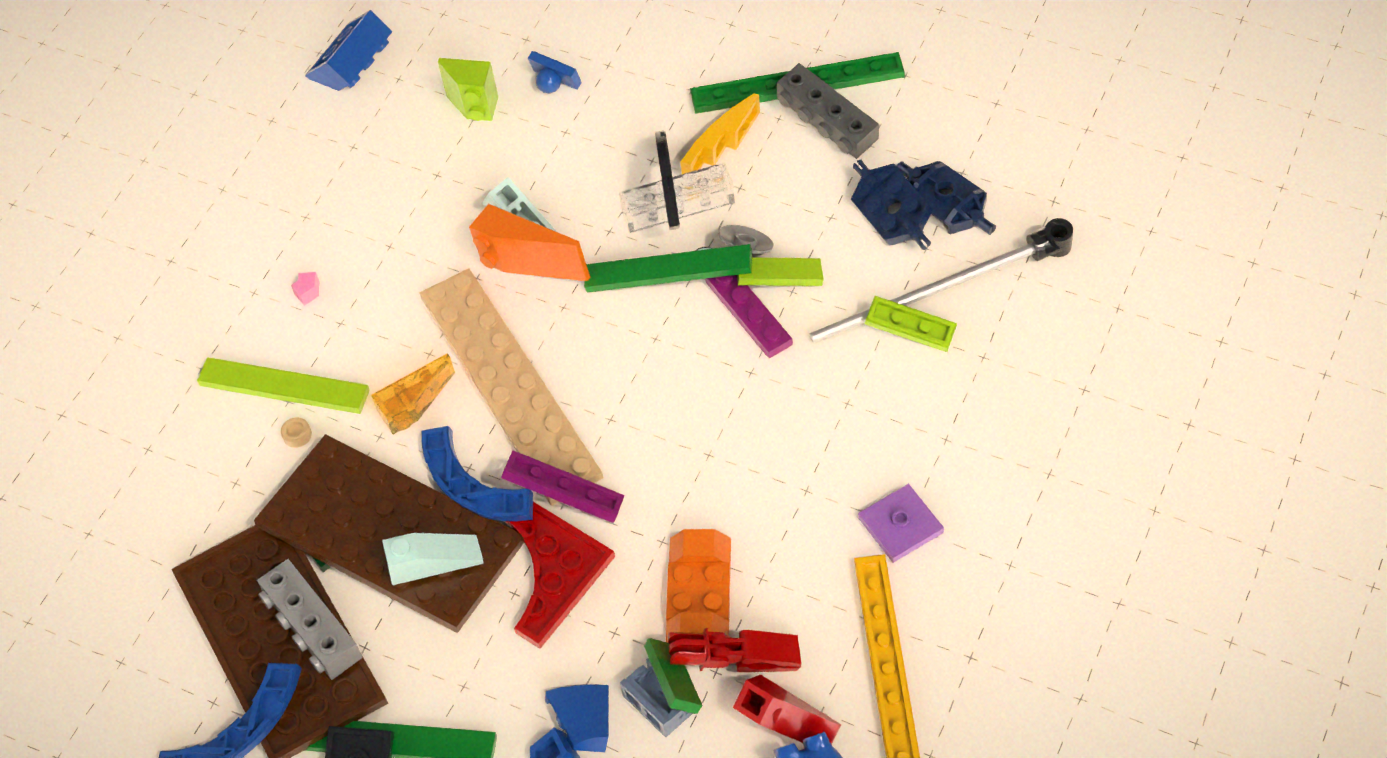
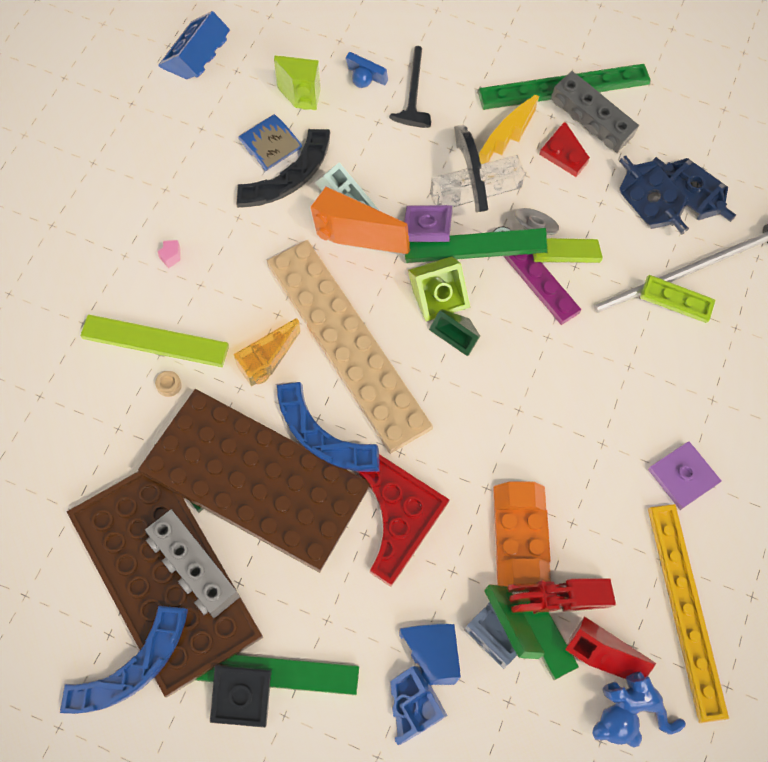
camera: 10 degrees left, 10 degrees up
light aqua slope [382,533,484,585] -> none
magenta plate [501,450,625,523] -> none
none -> black tile [236,129,331,208]
none -> slope [238,114,302,172]
none -> black piece [389,46,431,128]
none -> medium lavender plate [404,205,453,242]
none -> lime slope [408,257,470,321]
none -> dark green slope [429,309,481,357]
none -> green tile [518,603,579,681]
none -> red wing [539,122,590,177]

